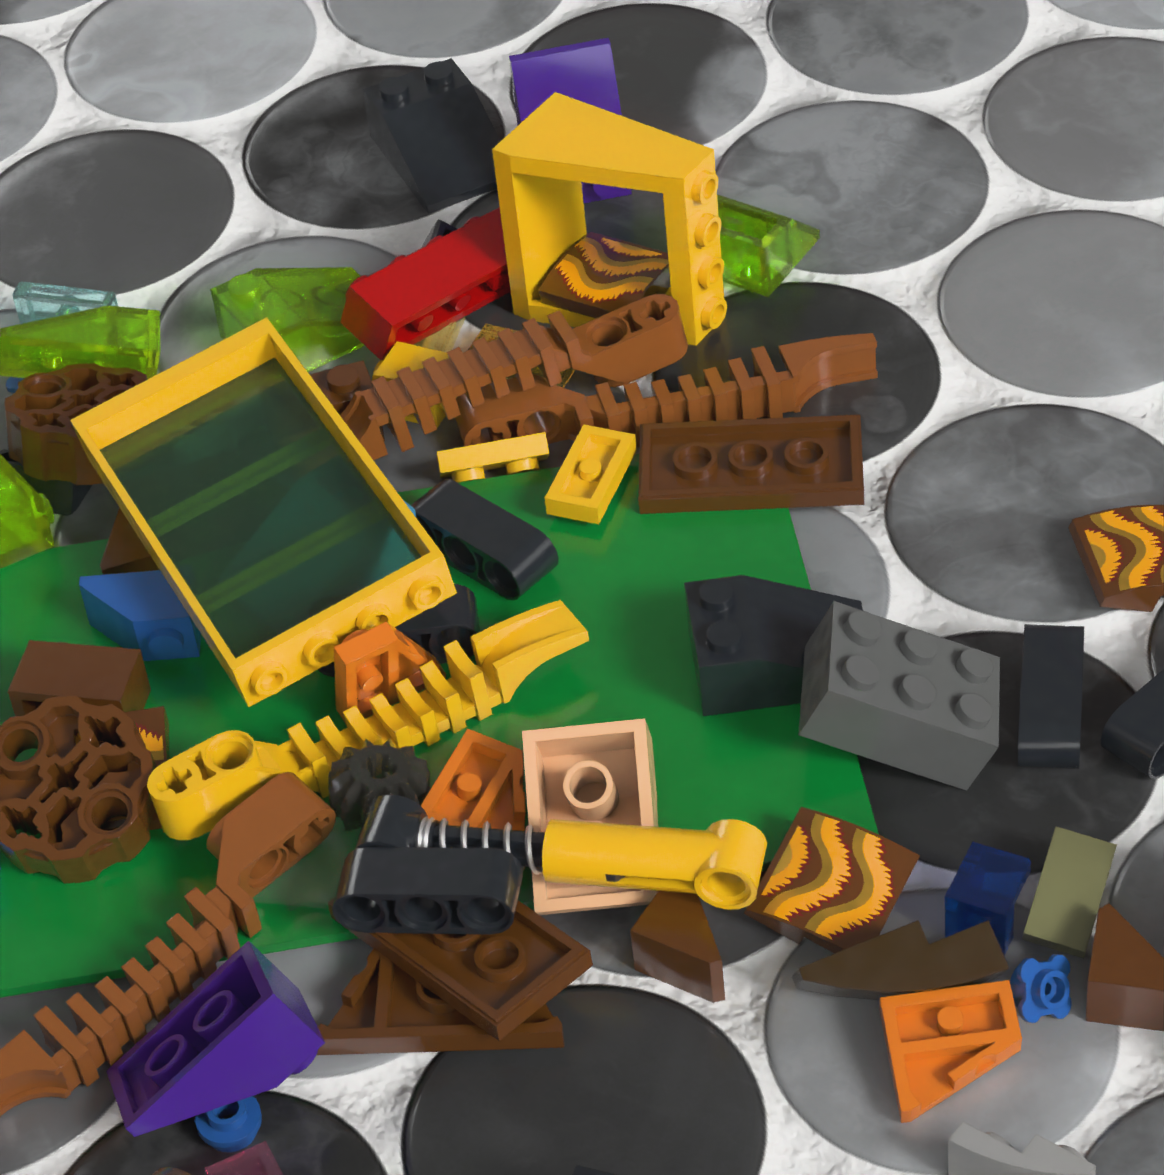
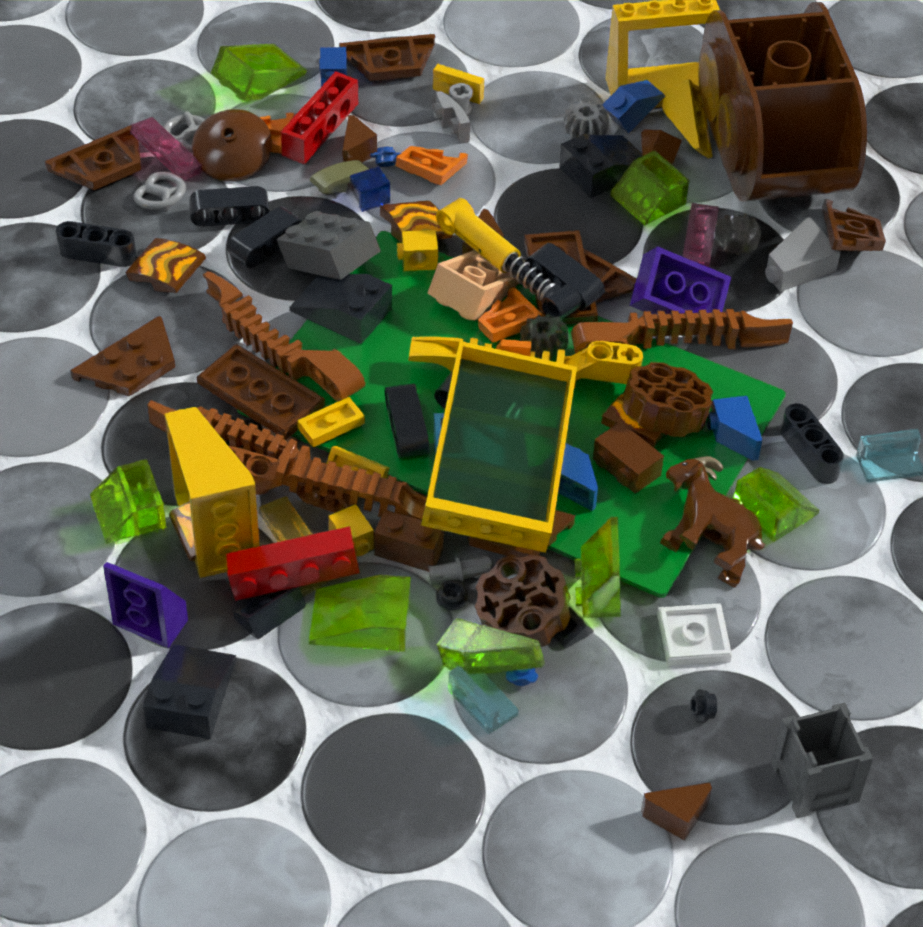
camera: 150 degrees left, 5 degrees up
dark brown slope [792,920,1010,1000] -> none
none -> reddish brown wing [70,316,175,396]
none -> dark orange piece [203,271,365,402]
none -> yellow brick [397,230,438,271]

